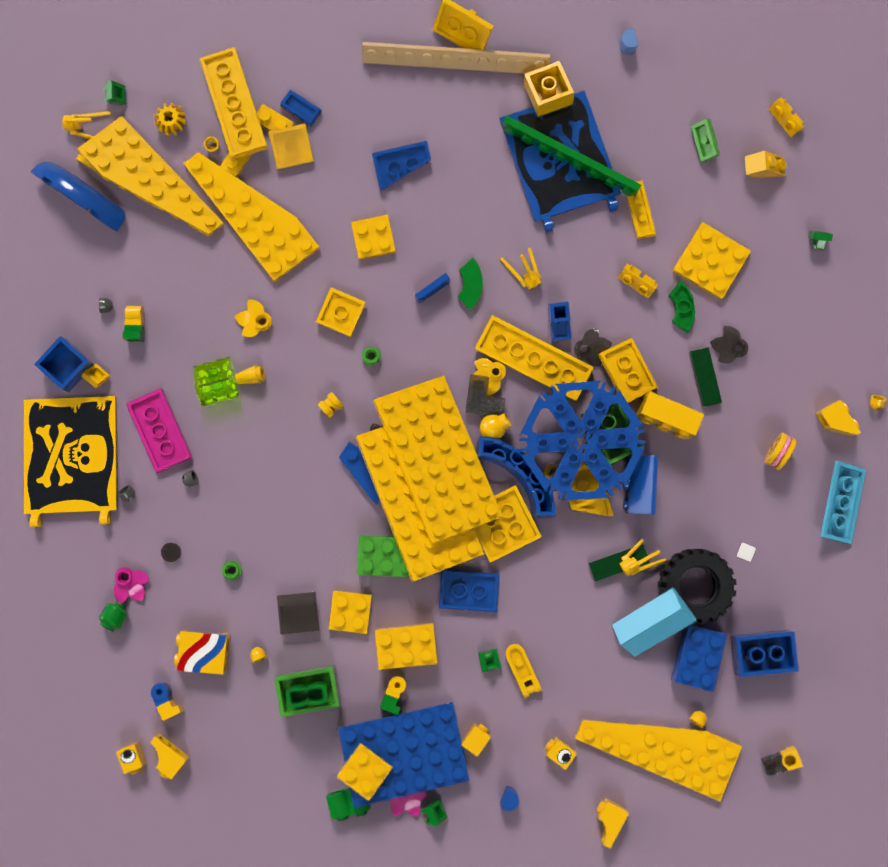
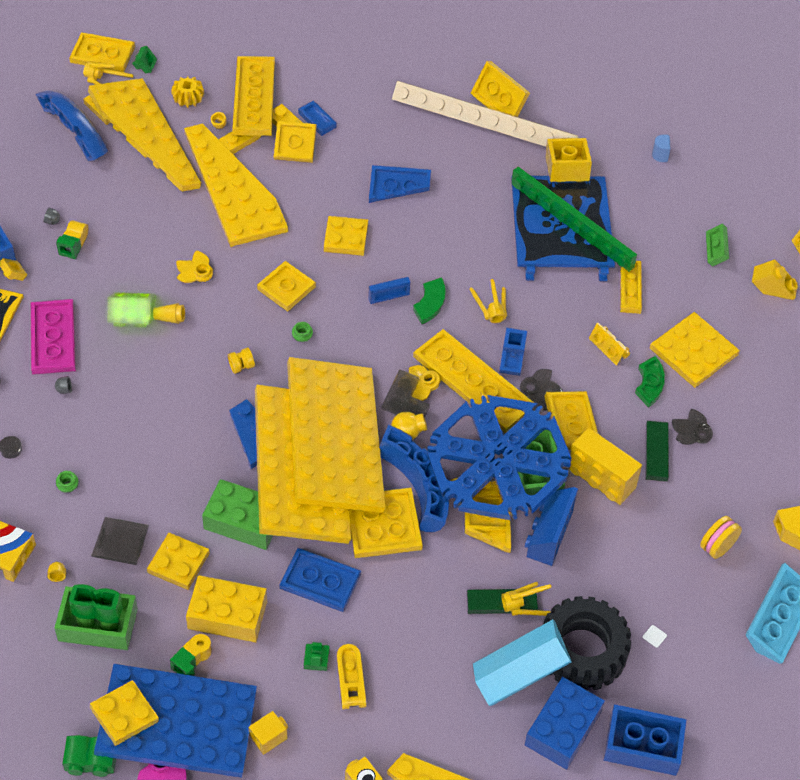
camera: 15 degrees right, 30 degrees down
none -> yellow tile [69,32,135,72]

